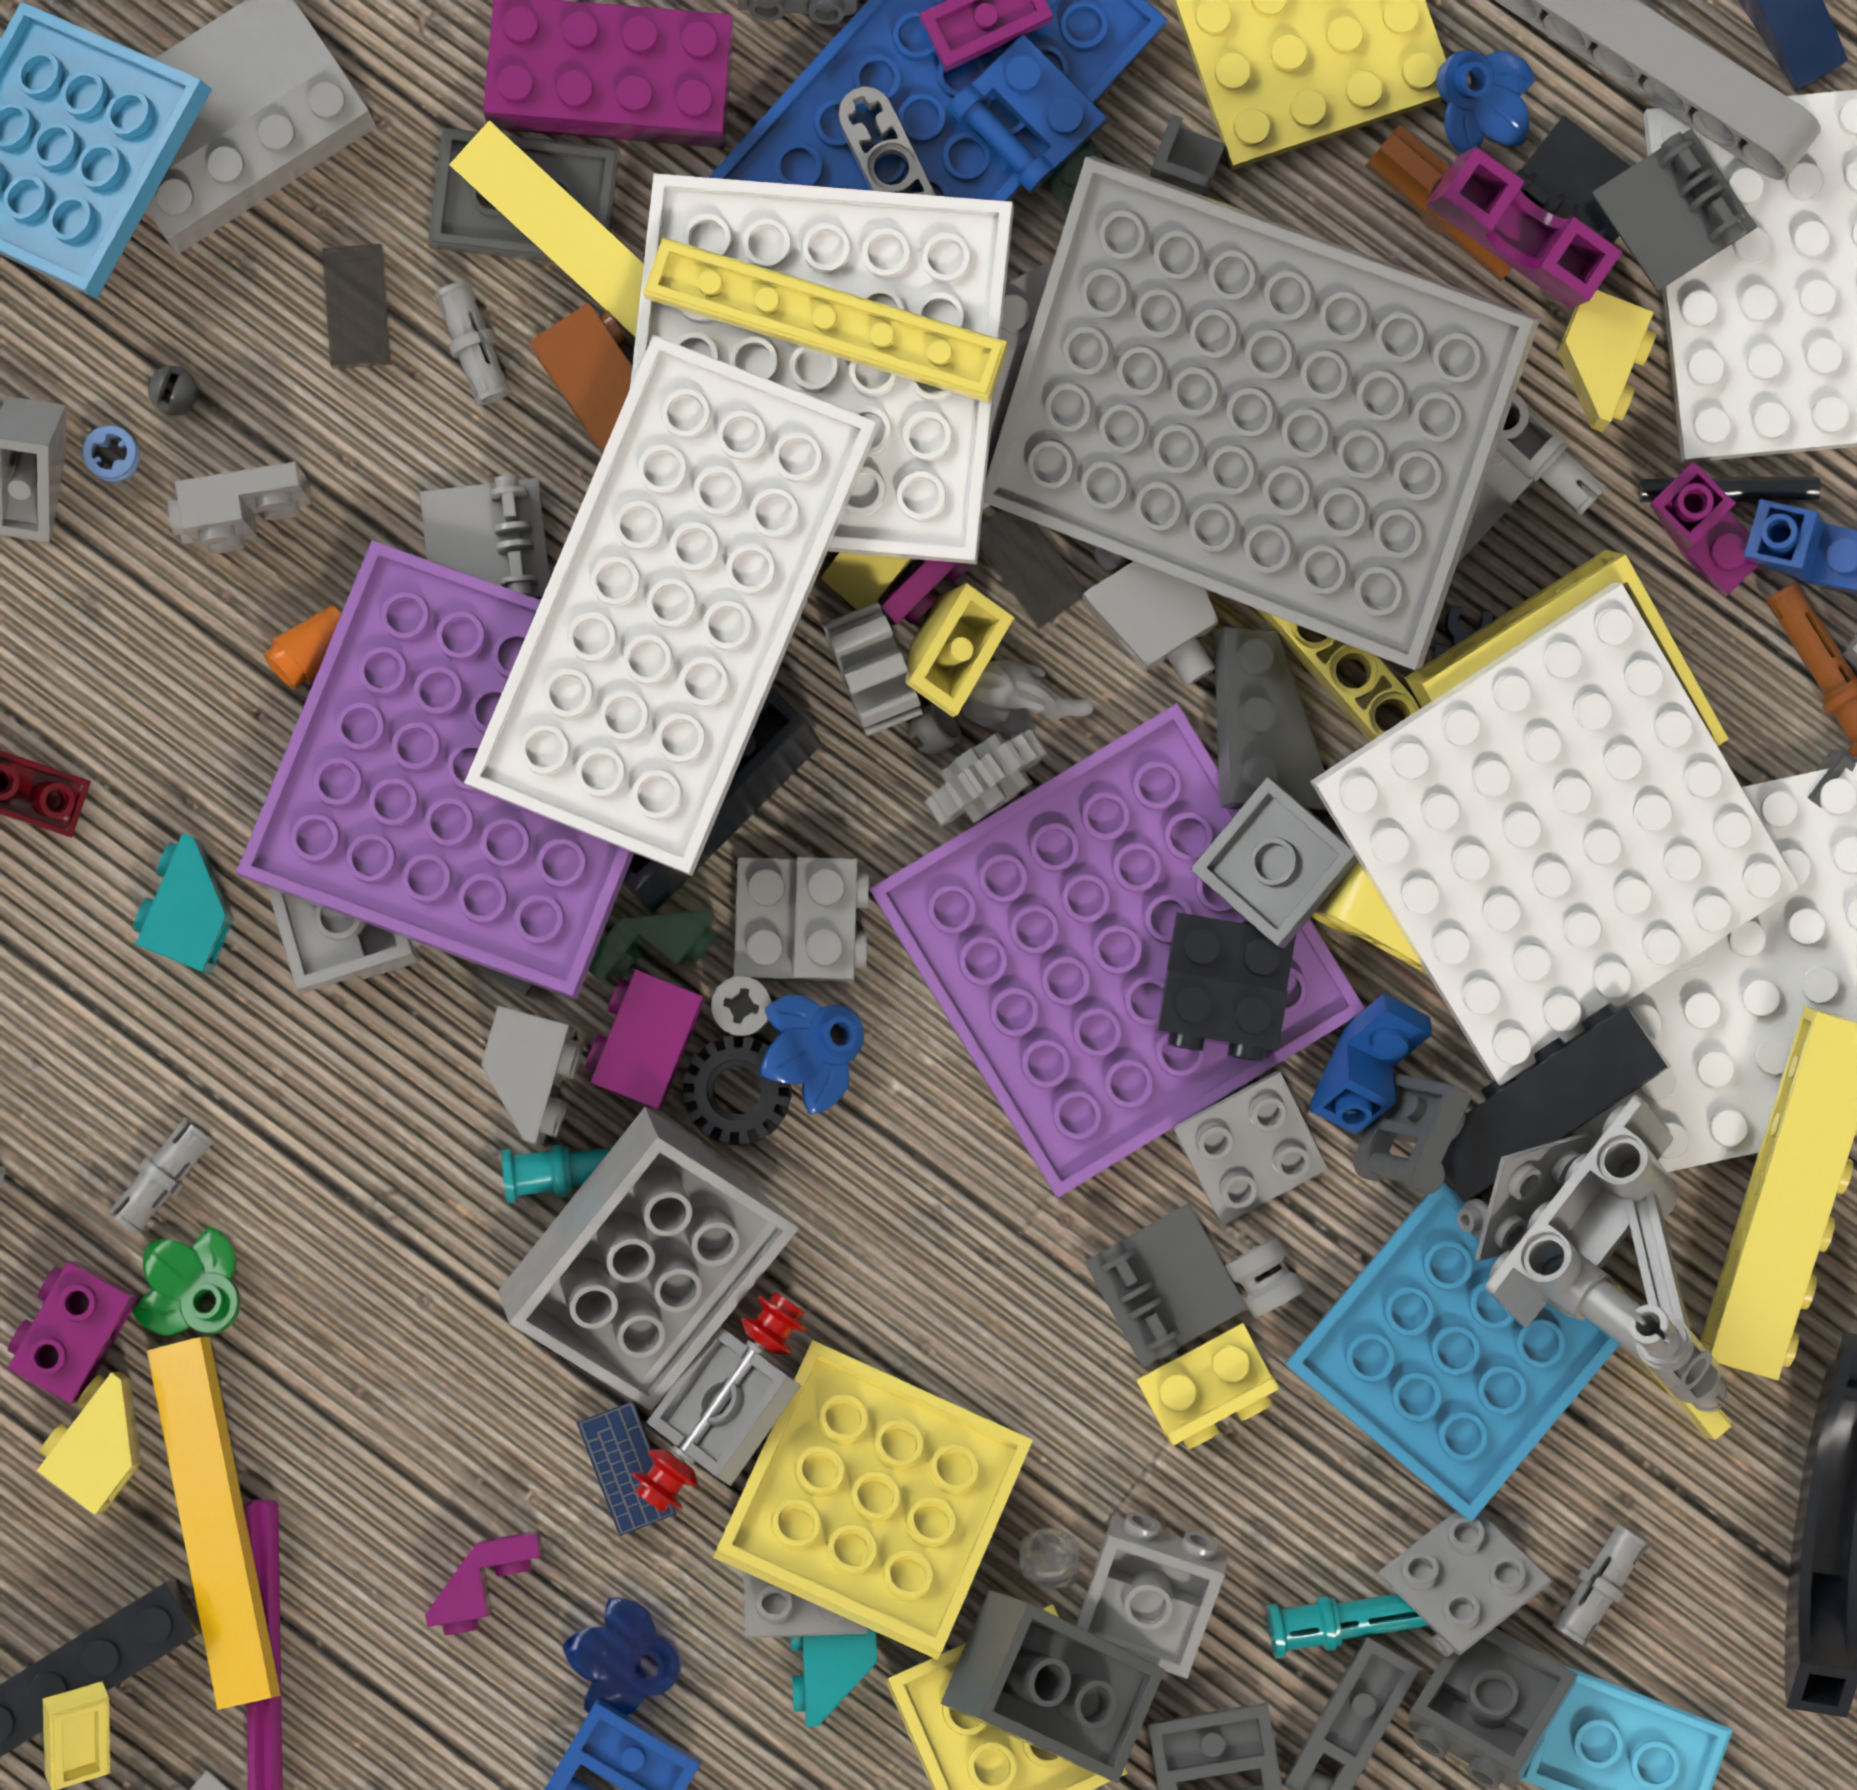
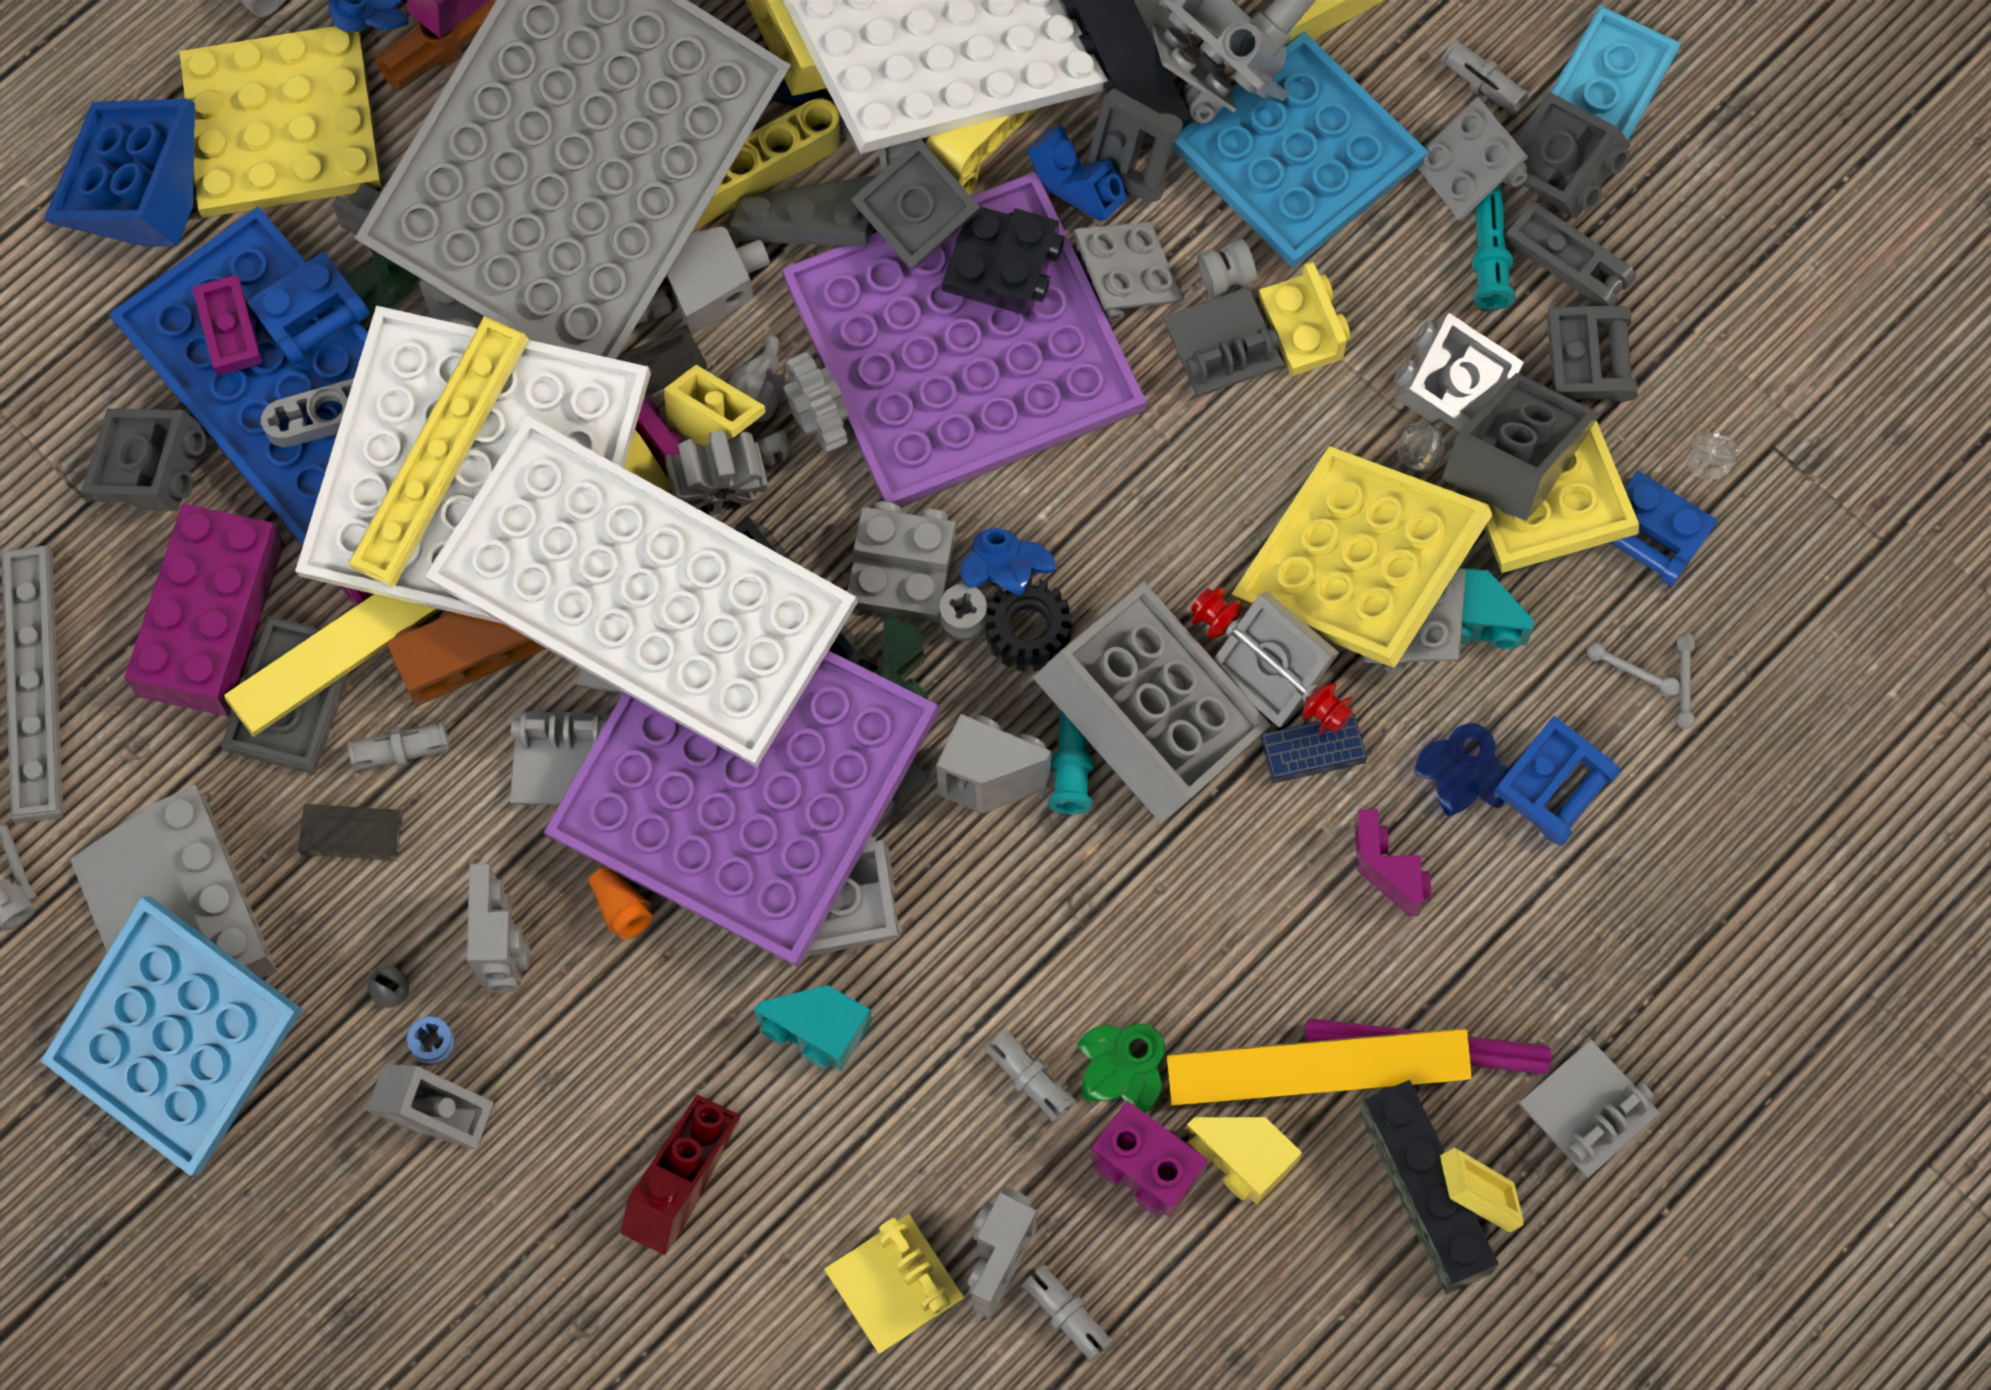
camera: 75 degrees left, 15 degrees down
magenta brick [585,969,705,1111] -> none

